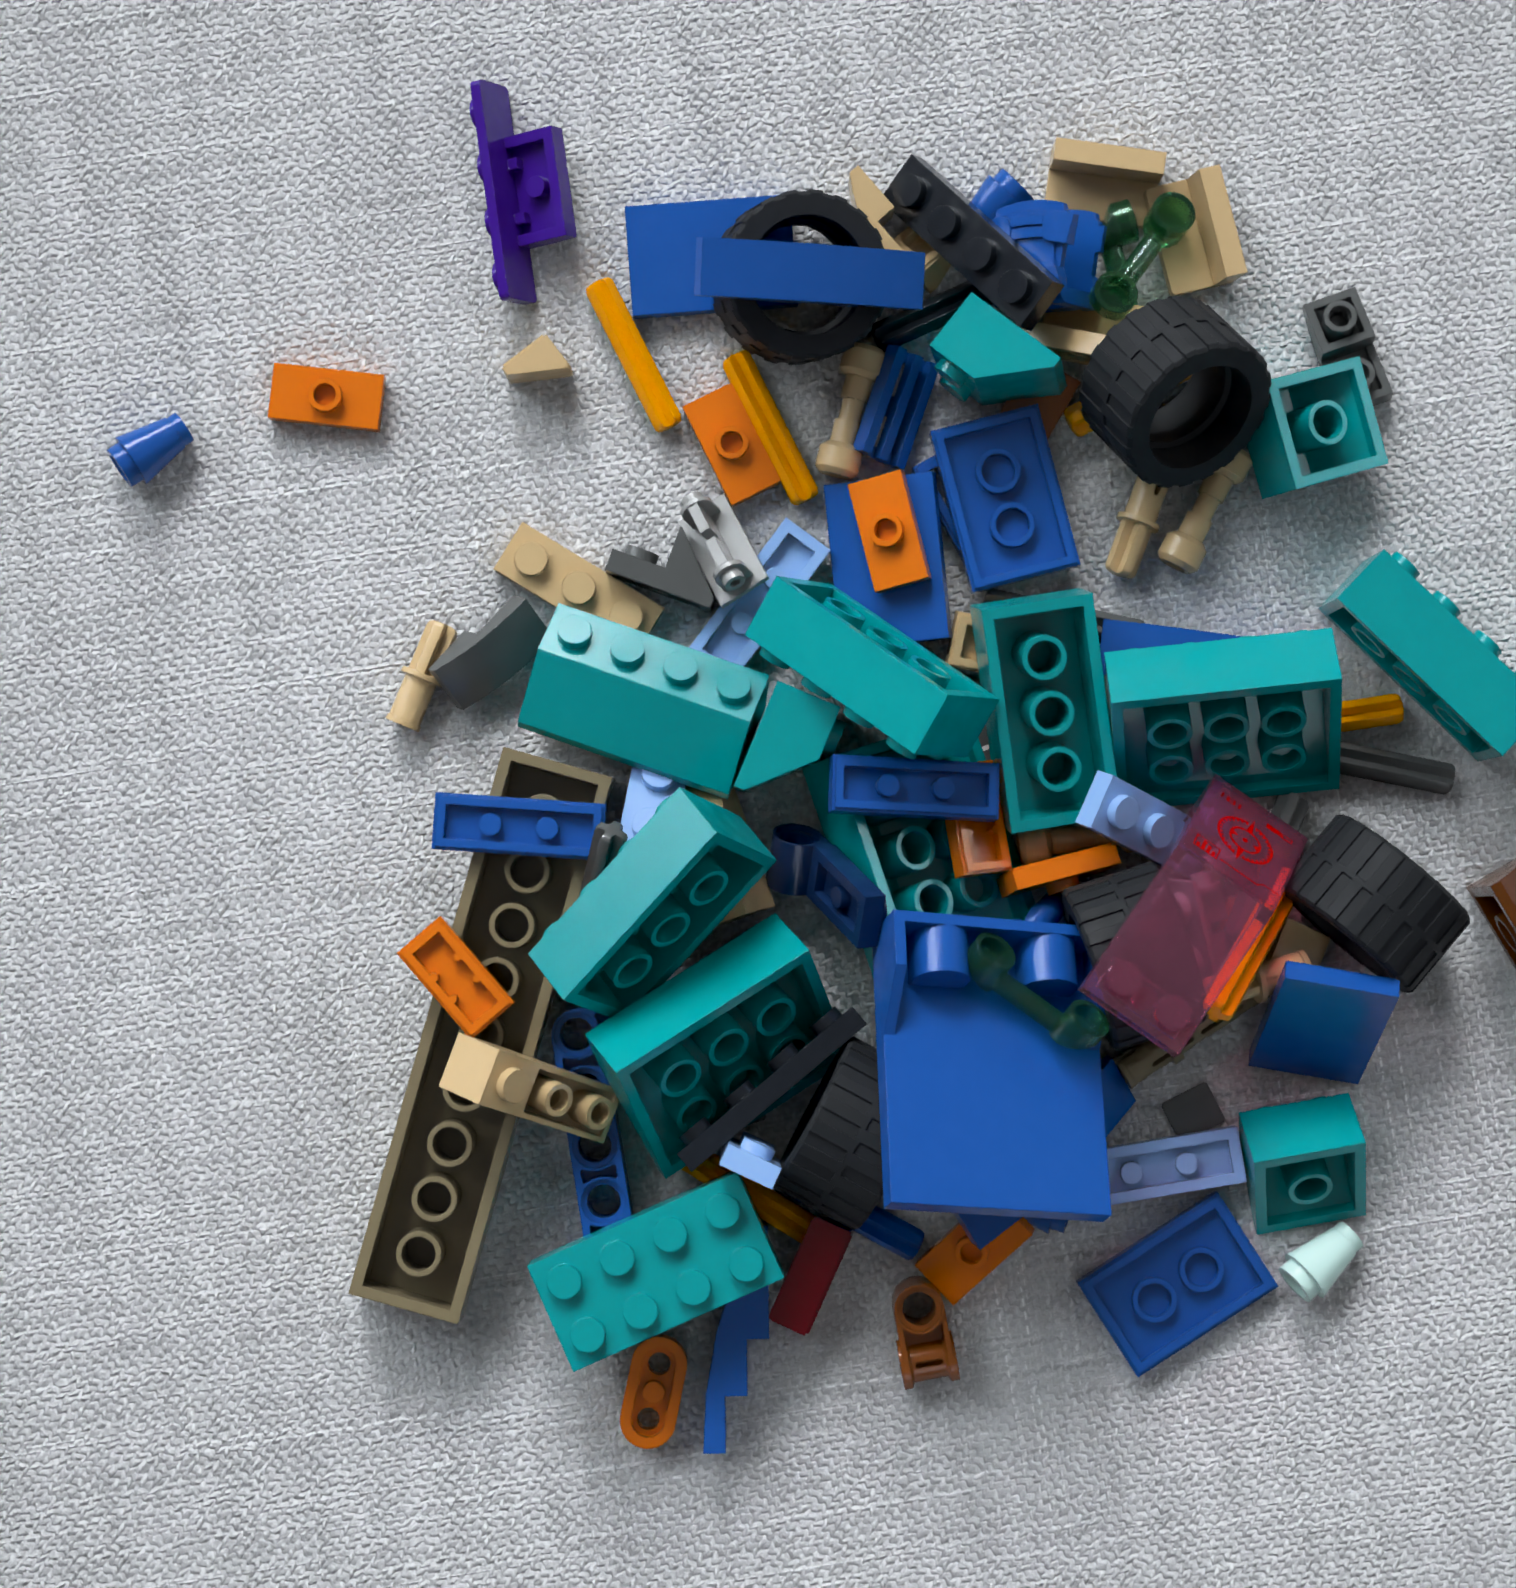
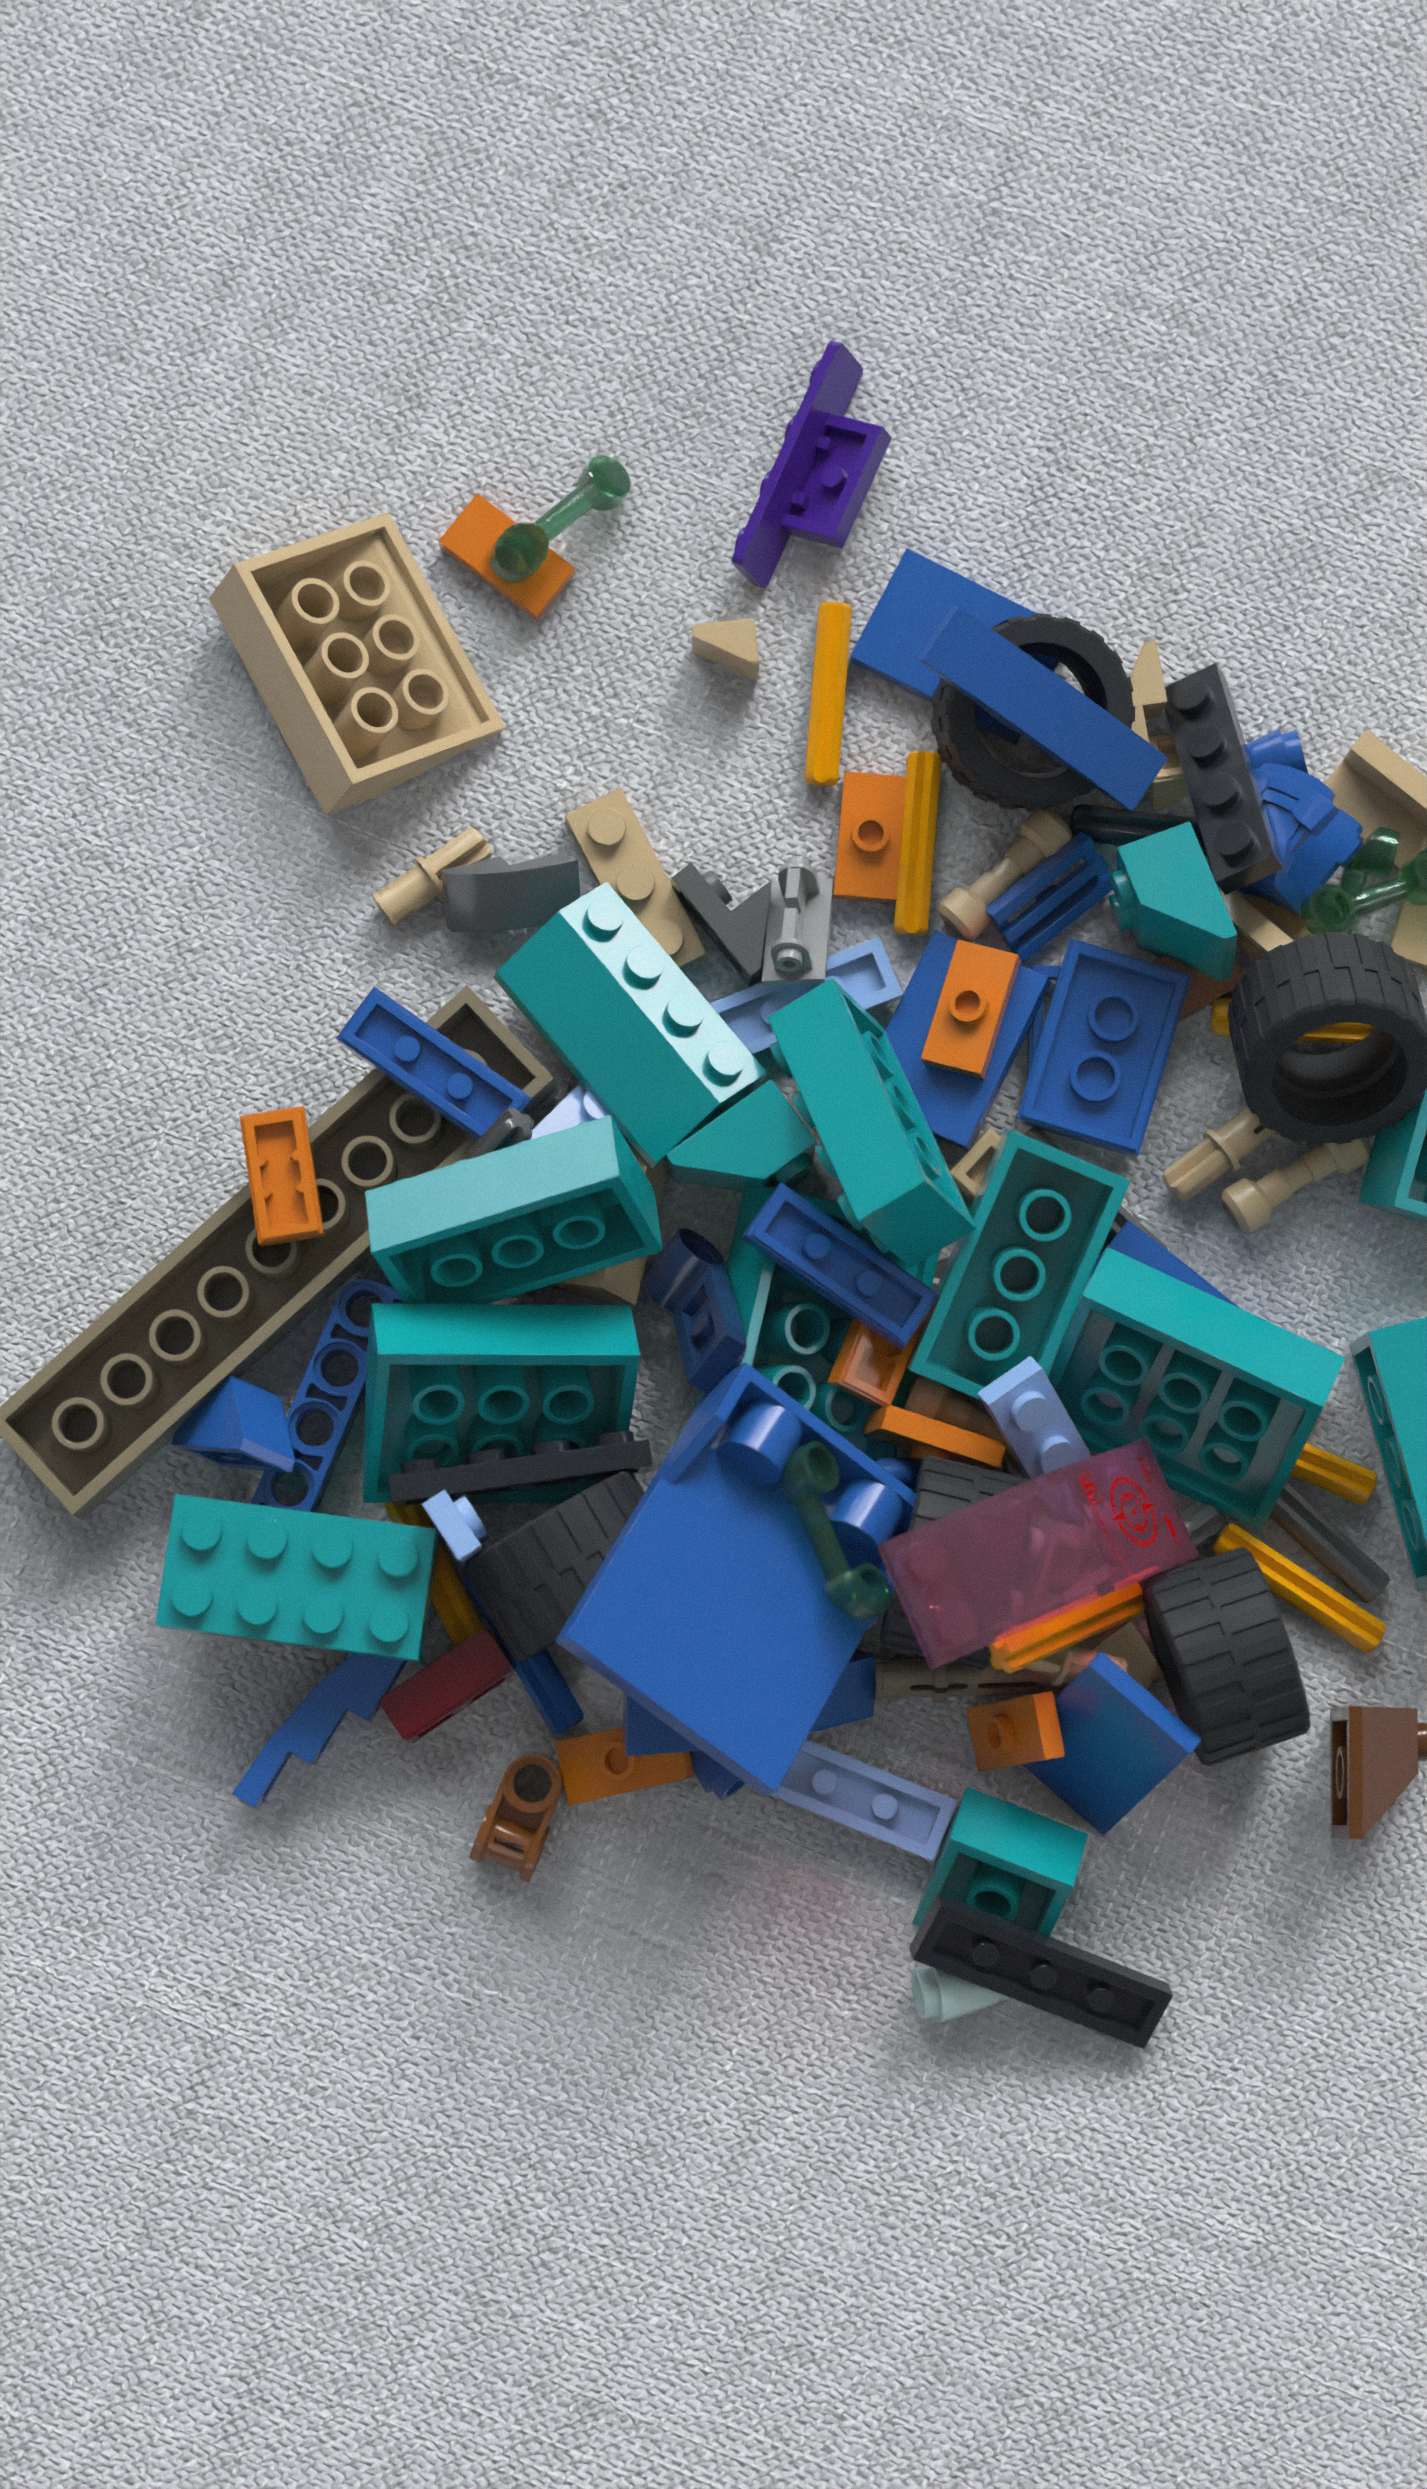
camera: 30 degrees right, 5 degrees down
blue cone [106,413,194,487] -> none
tan slope [439,1032,619,1144] -> none
orange plate [620,1334,687,1449] -> none
blue tile [1076,1191,1279,1377] -> none
dark grey sticker [1162,1082,1225,1135] -> none
none -> blue slope [171,1374,295,1473]
none -> tan slope [209,512,506,815]
none -> clear green bar [490,455,631,583]
none -> black plate [909,1893,1173,2049]
none -> orange plate [966,1691,1065,1772]
none -> light orange axle [1213,1524,1387,1653]

